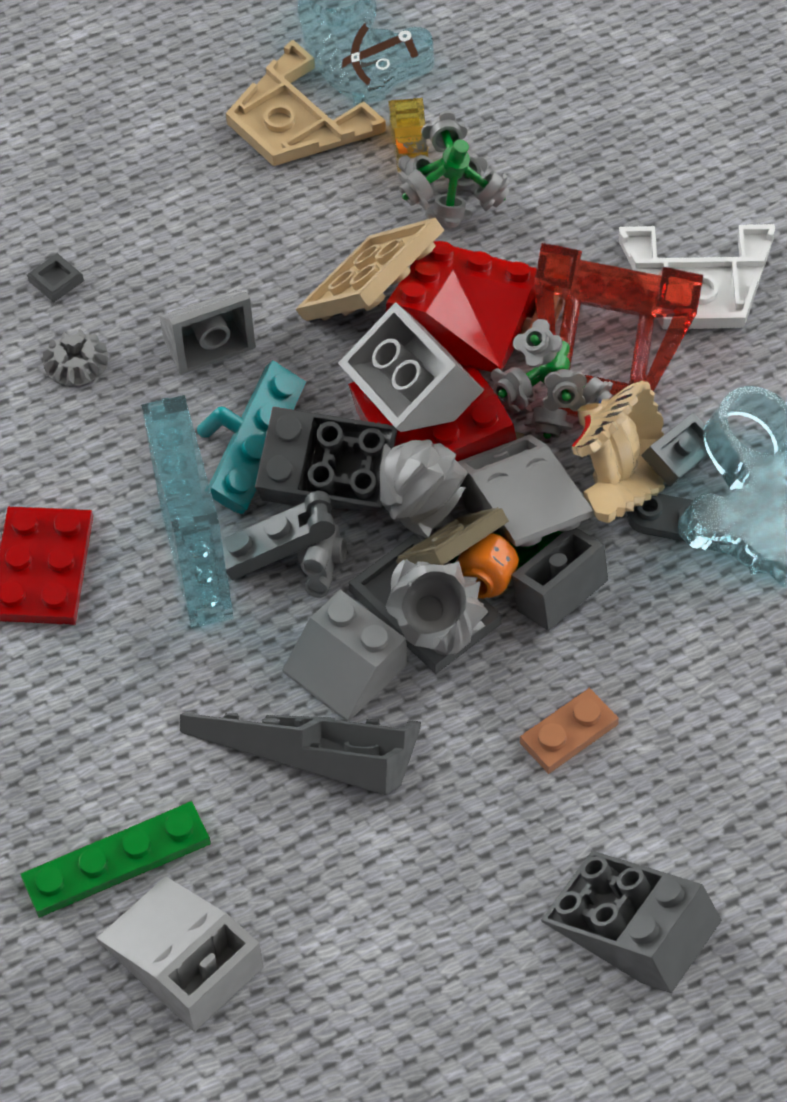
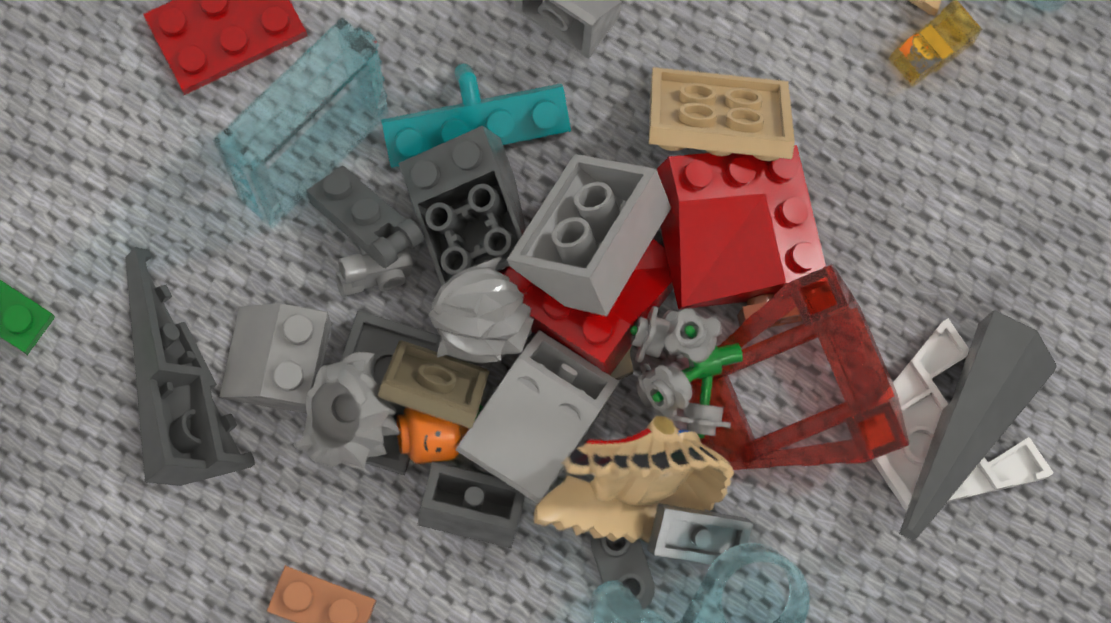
camera: 50 degrees right, 20 degrees up
light grey plant [398,111,510,228] -> none
none -> dark grey wedge [899,310,1057,541]

